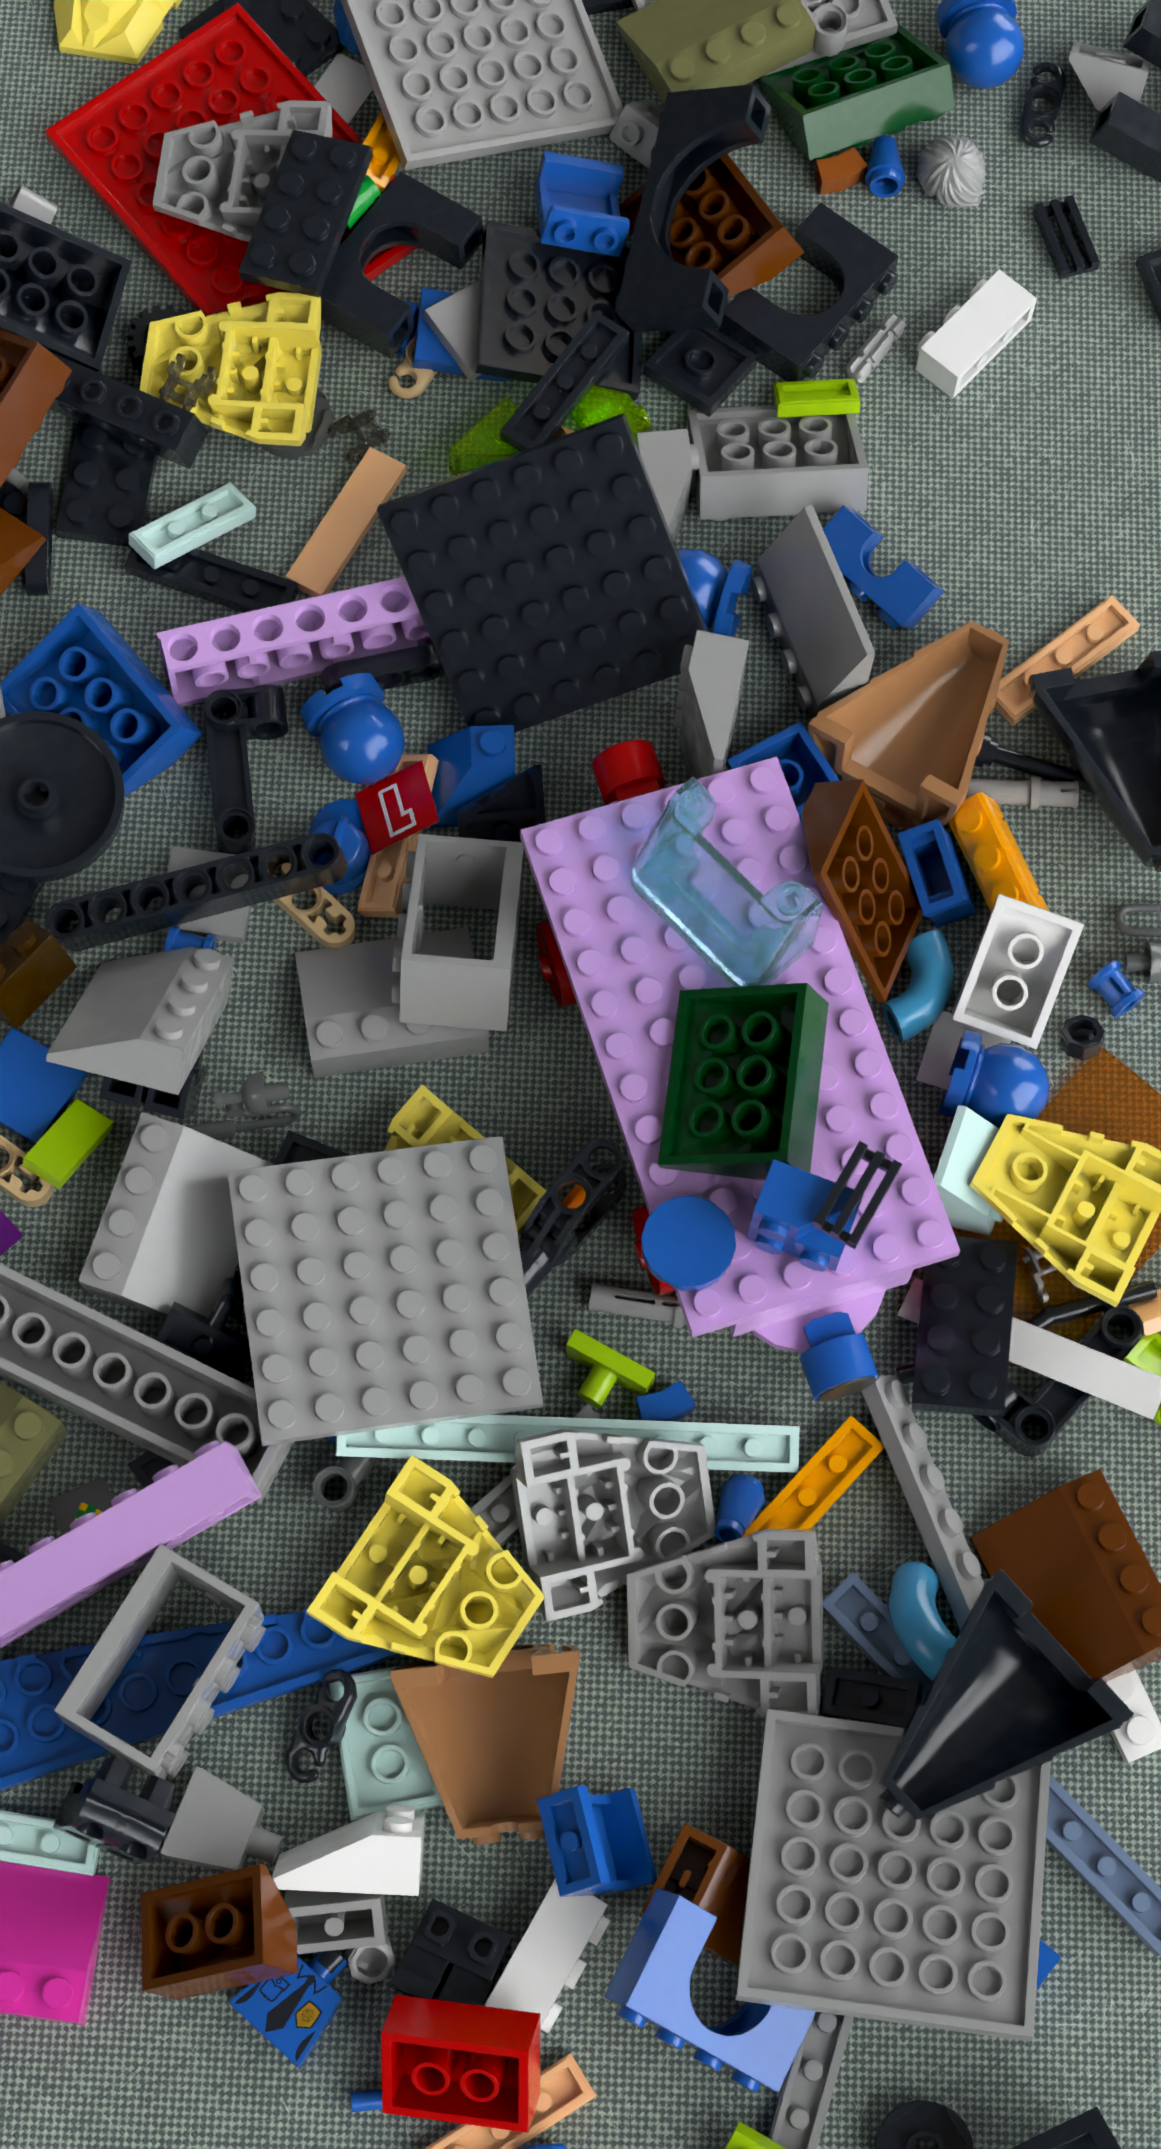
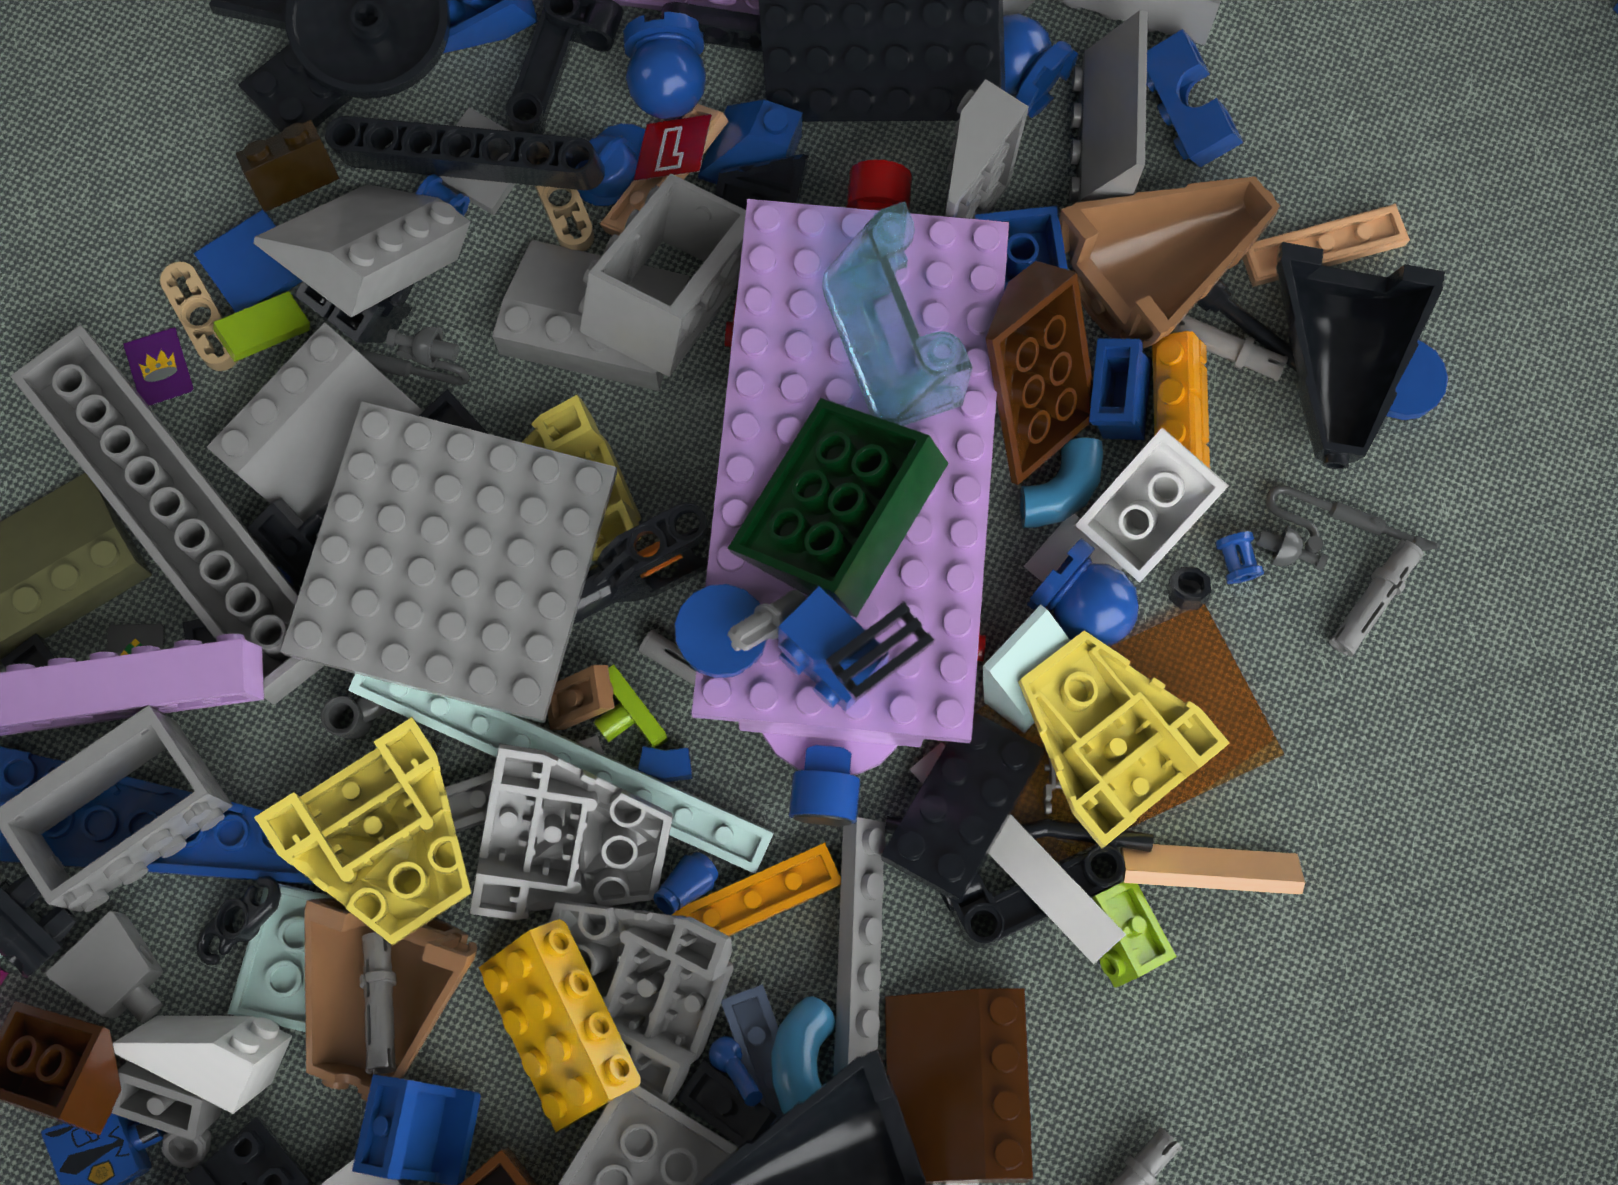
camera: 25 degrees right, 5 degrees up
none -> light grey pin [359,932,397,1075]
none -> yellow bracket [478,919,641,1132]
none -> medium nougat plate [548,665,614,730]
none -> blue bar [709,1036,762,1106]
none -> light grey axle [728,590,807,651]

